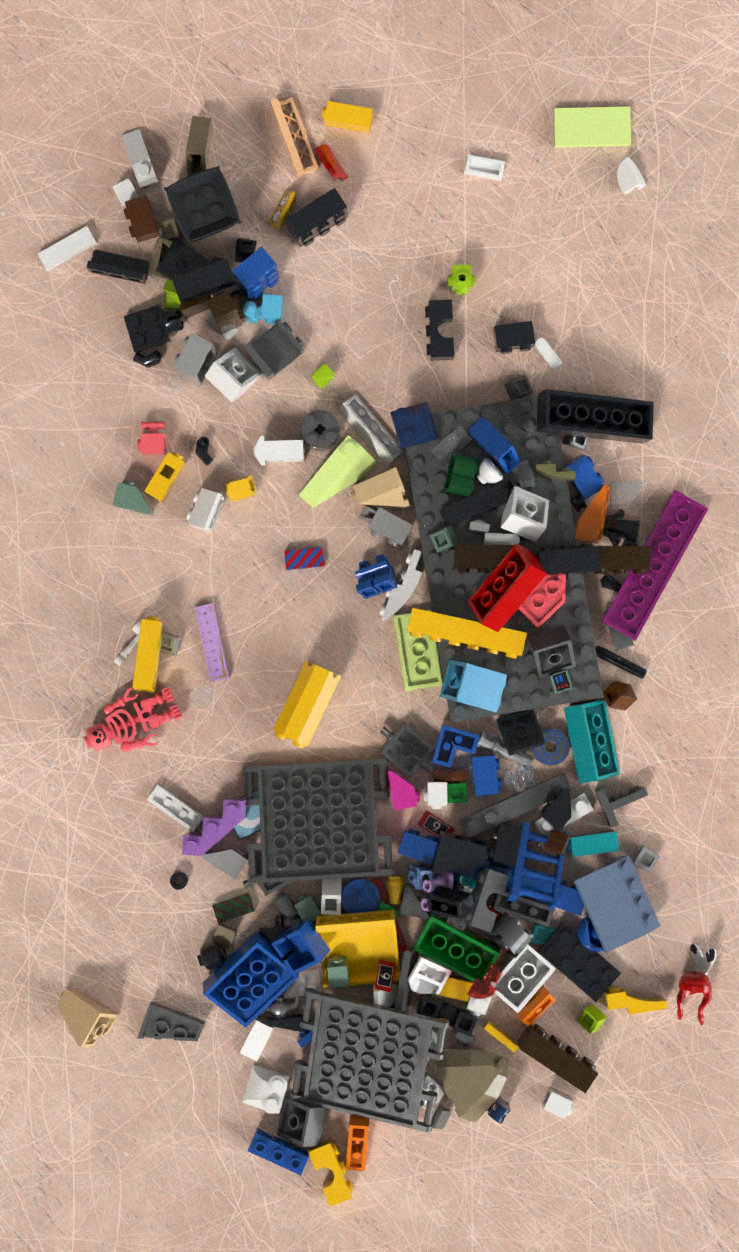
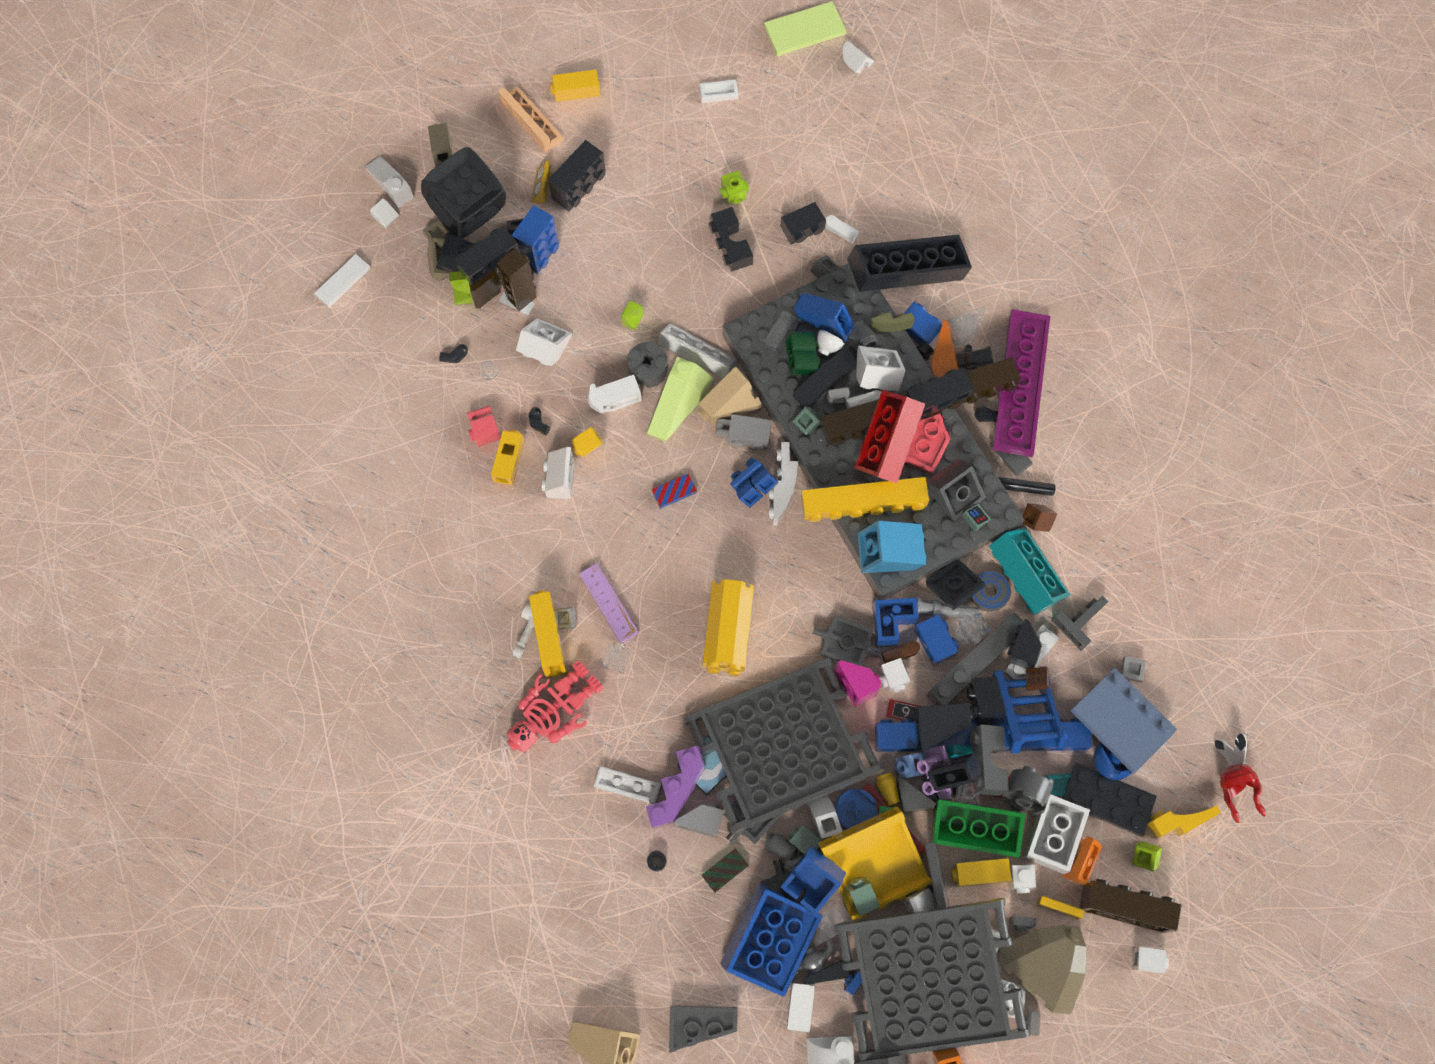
camera: 20 degrees left, 15 degrees down
black panel [86,250,149,284] -> none
sand green slope [113,481,153,516] -> none
reddish brown brick [123,195,159,243] -> none
black plate [124,304,184,353] -> none
light grey piece [173,333,217,388] -> none
black head [197,942,227,970] -> none
dark tan slope [212,923,237,948] -> none
medium azure brick [243,294,283,325] -> none
dark grey panel [244,320,304,381] -> none
red slope [314,144,348,181] -> none
sticker [375,959,395,993] -> none
dark blue slope [390,402,438,450] -> none
yellowish green tile [393,609,443,691] -> none
white slope [407,956,452,994] -> none
black arch [416,994,478,1037] -> none
green plate [447,783,468,803] -> none
clear red brick [467,963,502,999] -> none
dark blue leg [487,1097,511,1124] -> none
dark grey brick [491,892,555,927] -> none
dark grey slope [562,435,588,451] -> none
teal brick [567,830,619,857] -> none

